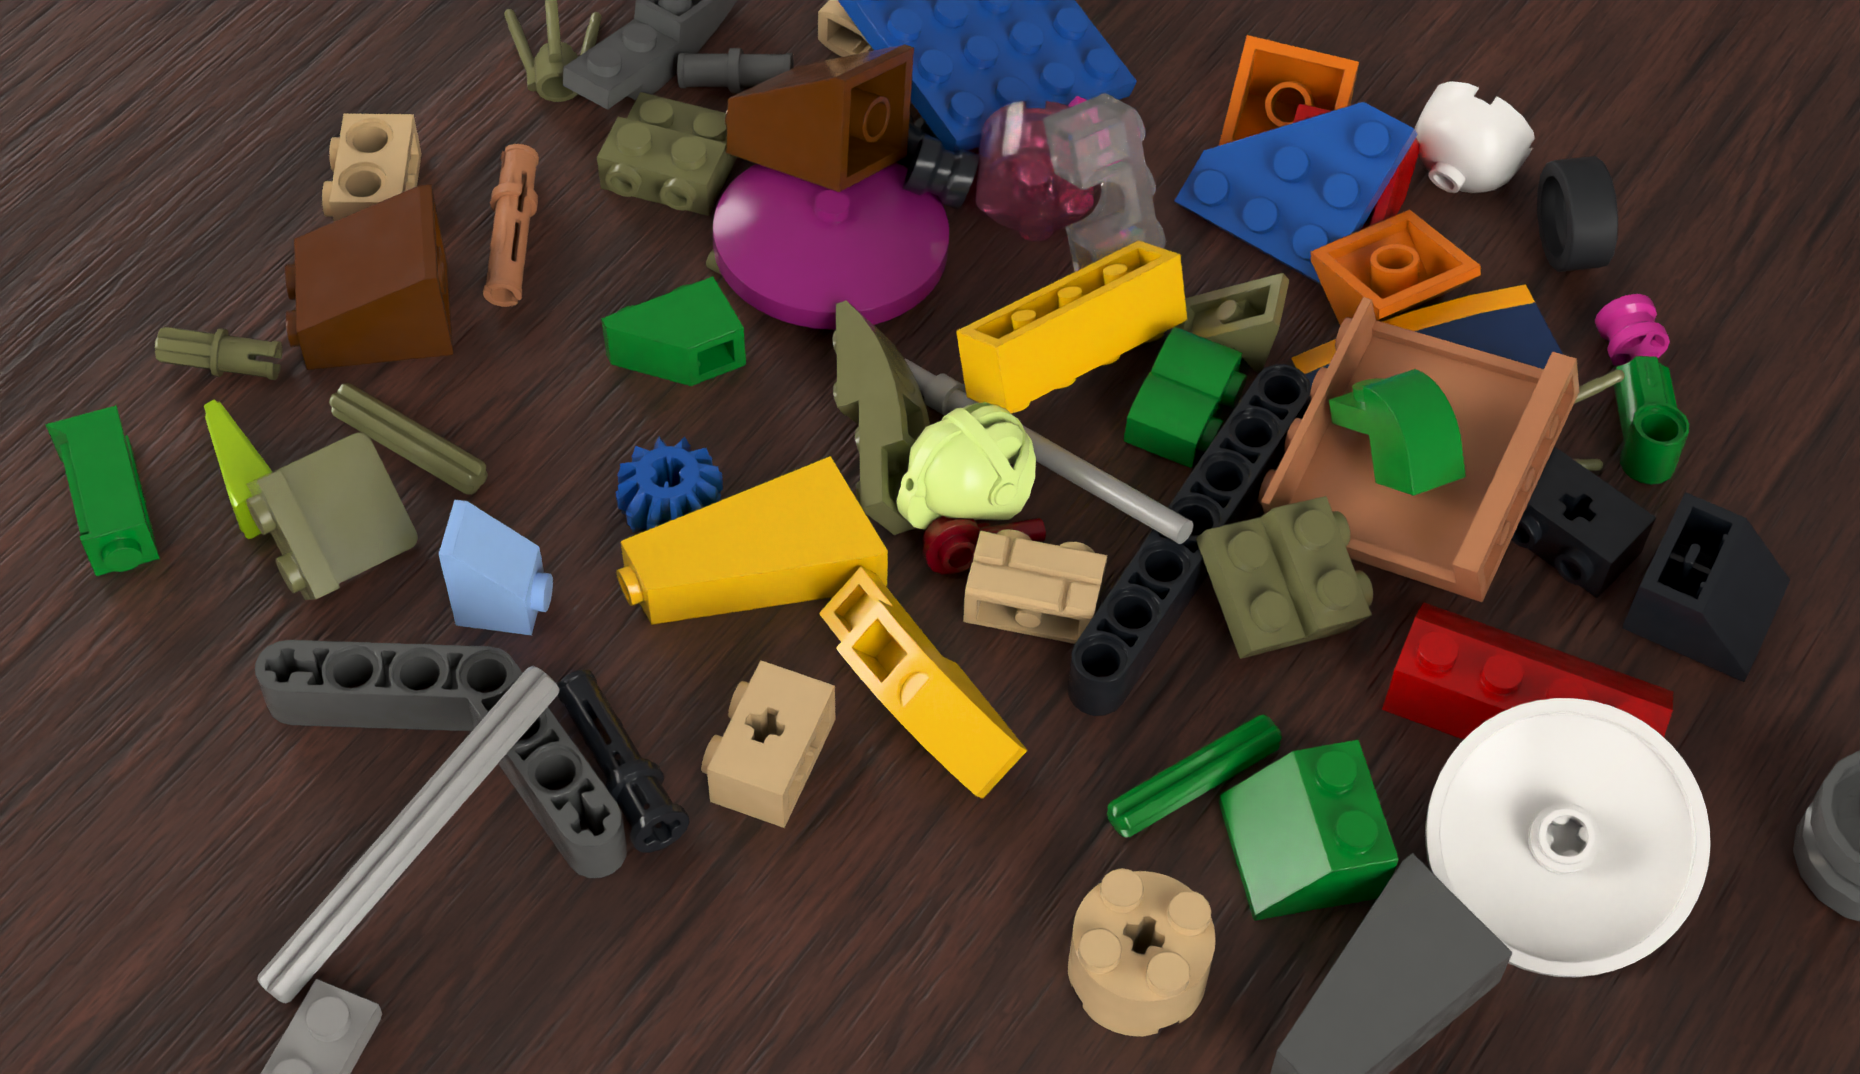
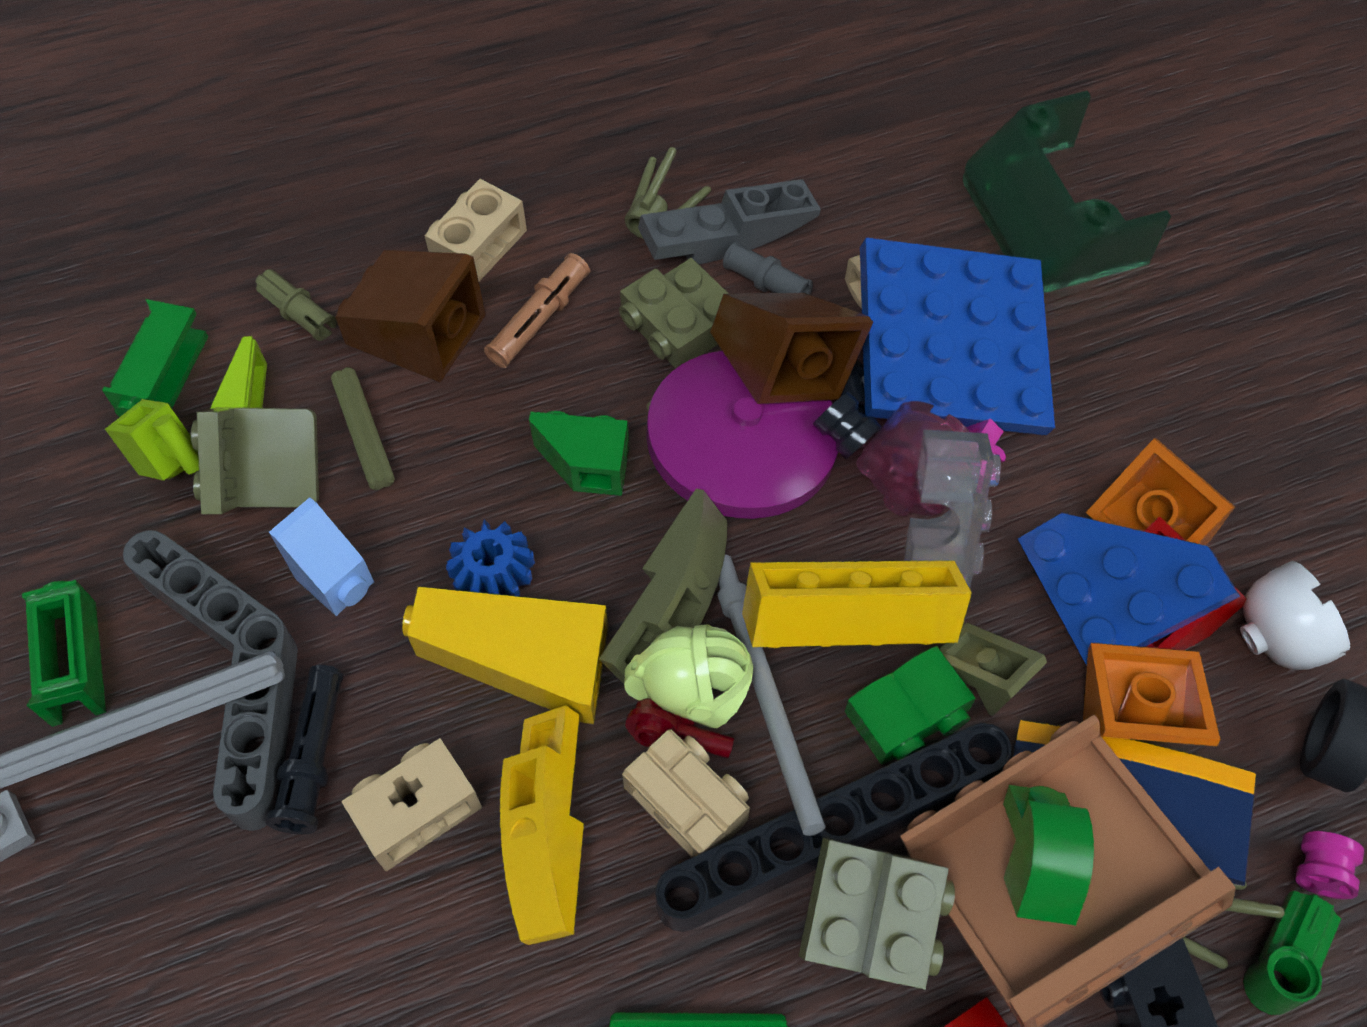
camera: 35 degrees right, 5 degrees up
none -> green window [22,580,106,727]
none -> lime brick [105,399,199,481]

